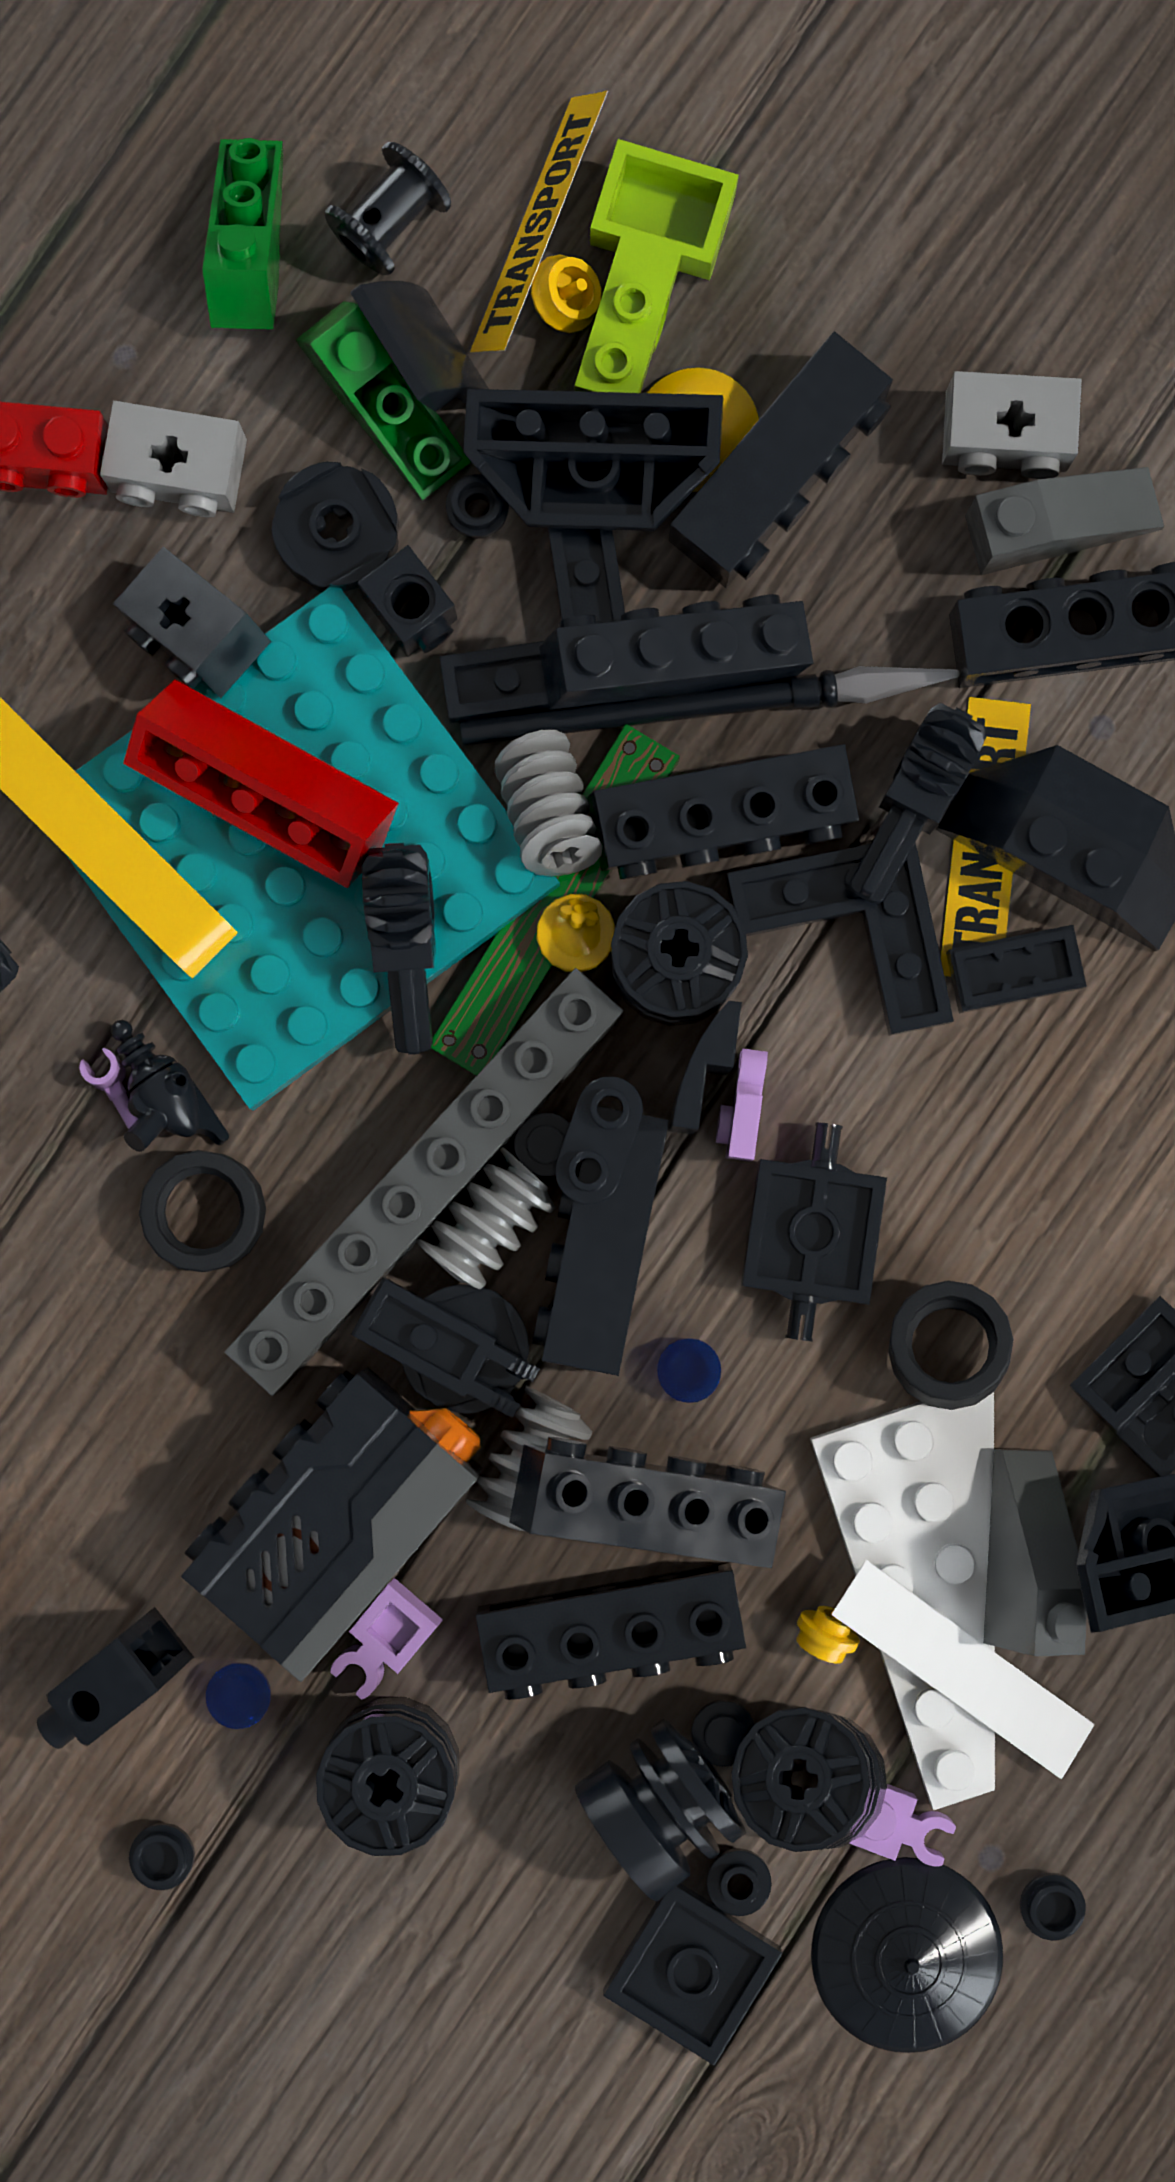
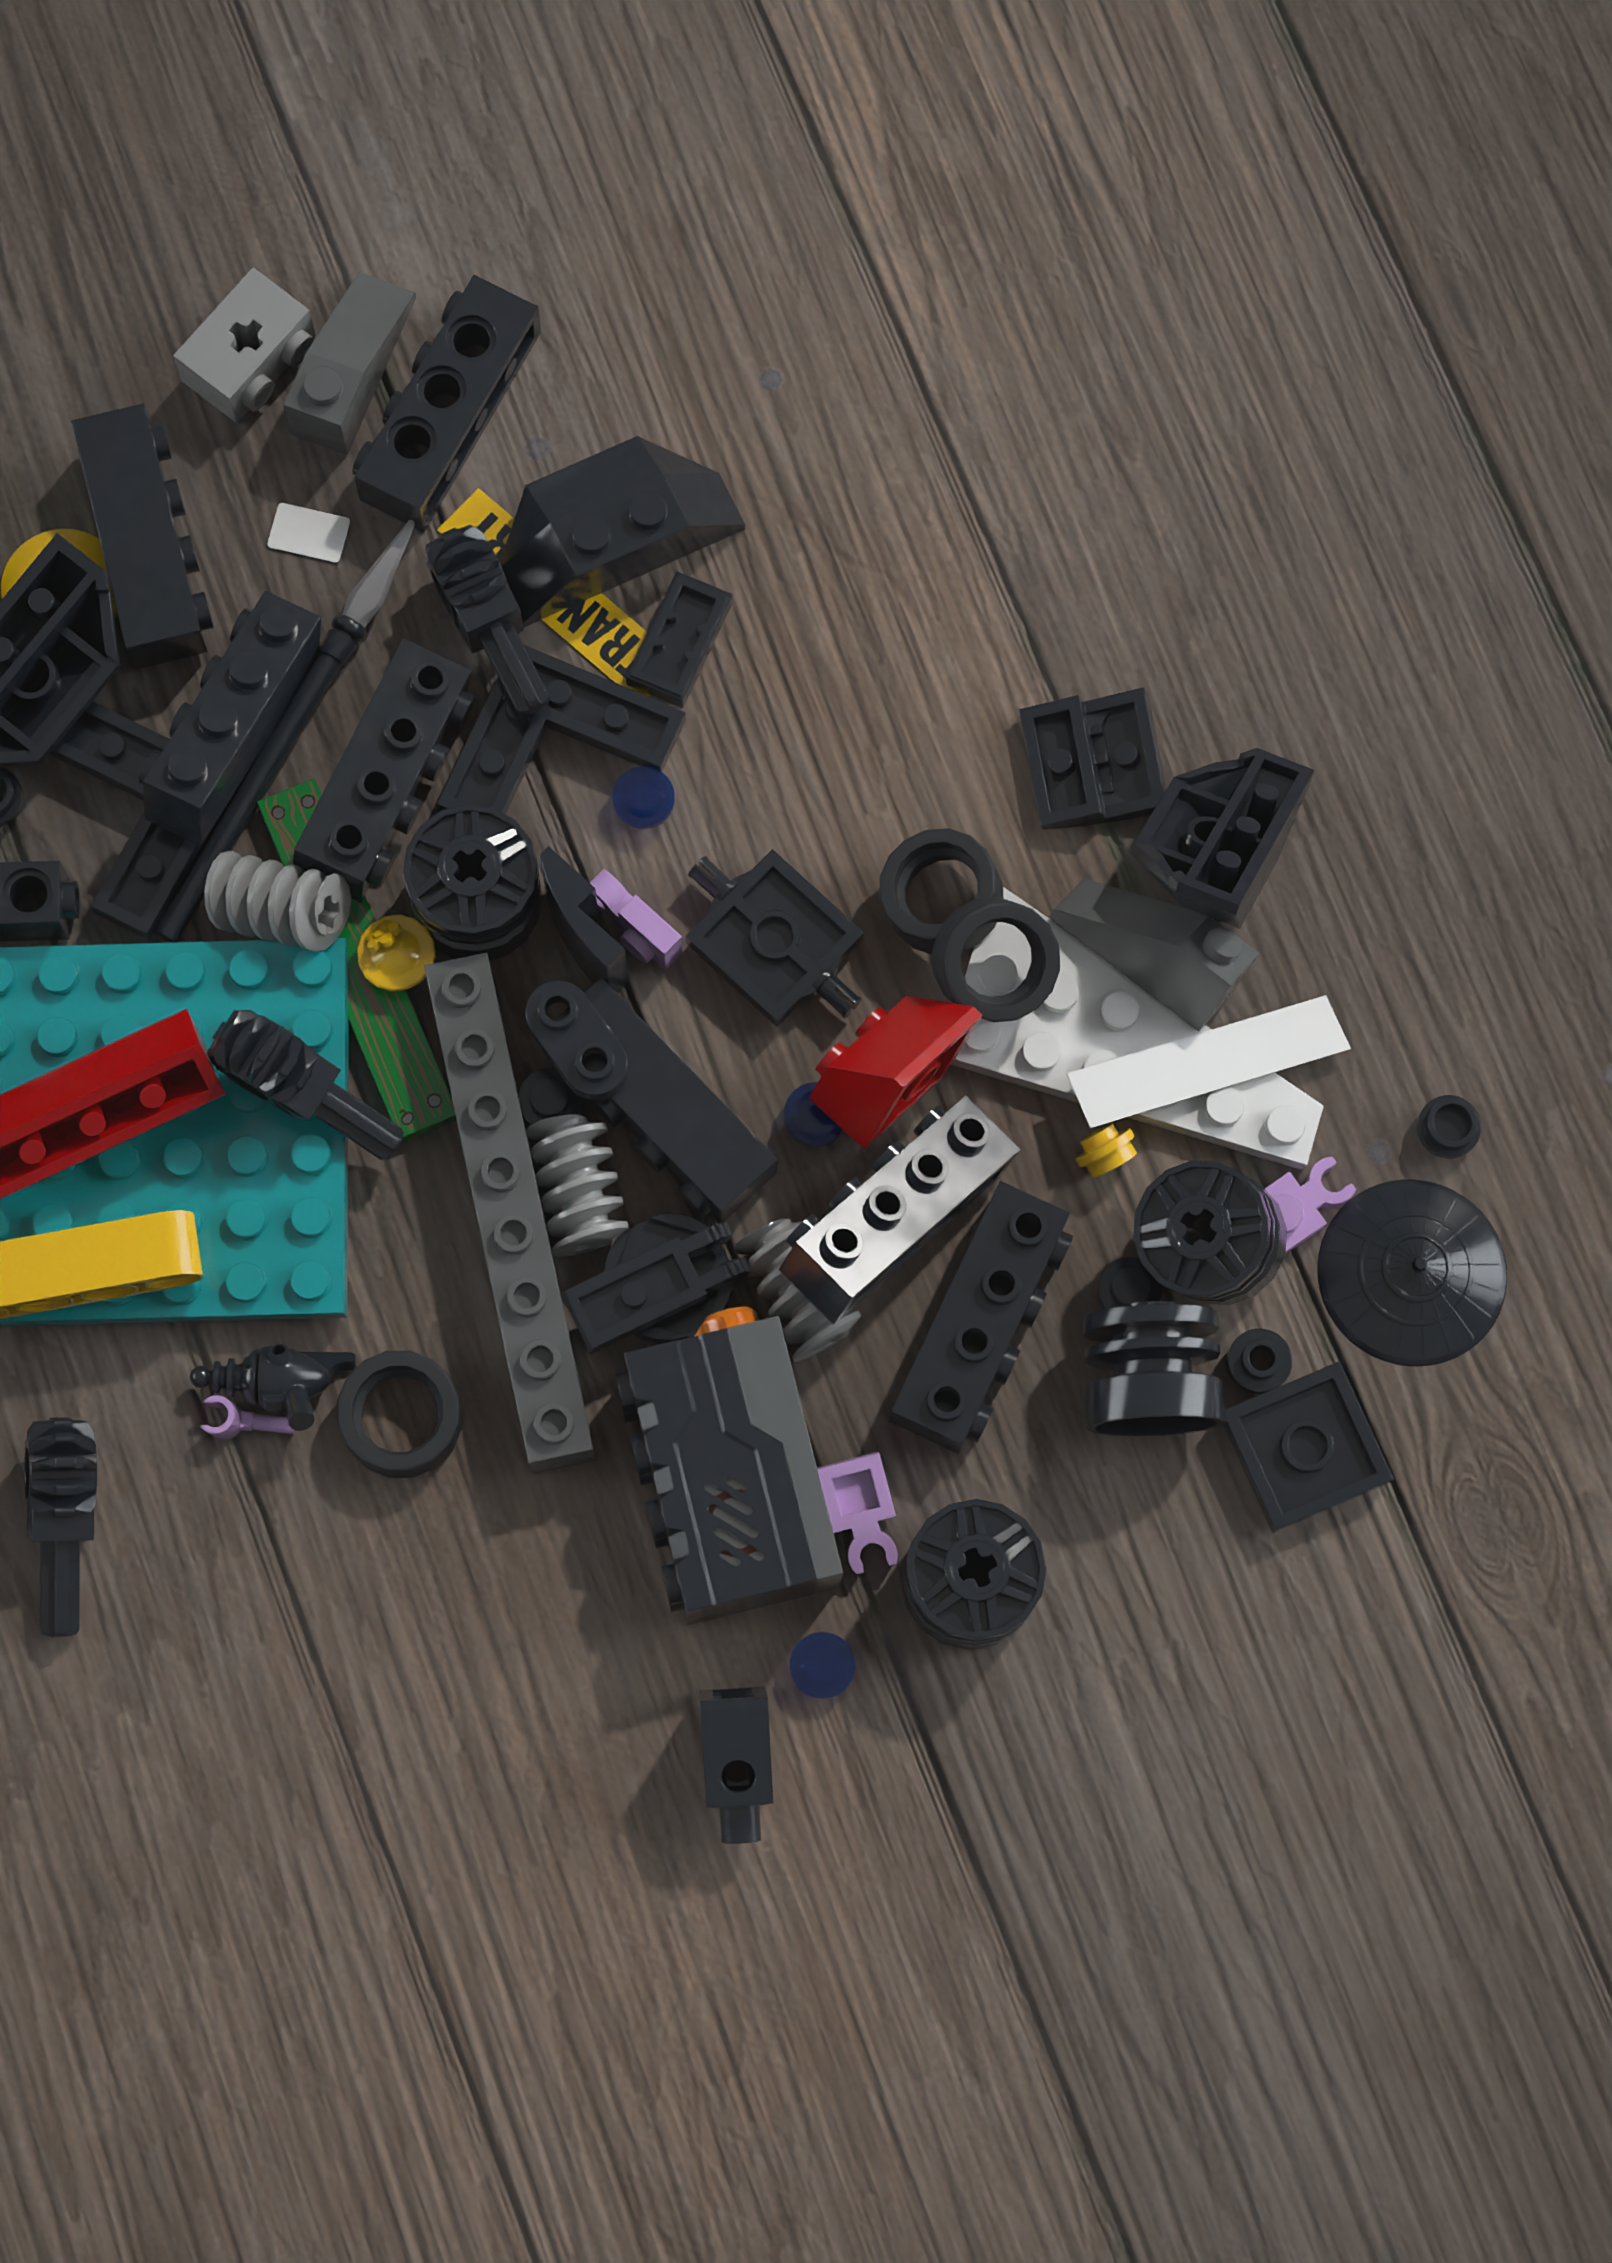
camera: 60 degrees left, 10 degrees down
black plate [129,1823,195,1890] -> none
none -> white sticker [267,503,350,563]
none -> clear blue plate [612,766,675,829]
none -> red slope [809,996,982,1150]
none -> black tyre [932,897,1060,1022]

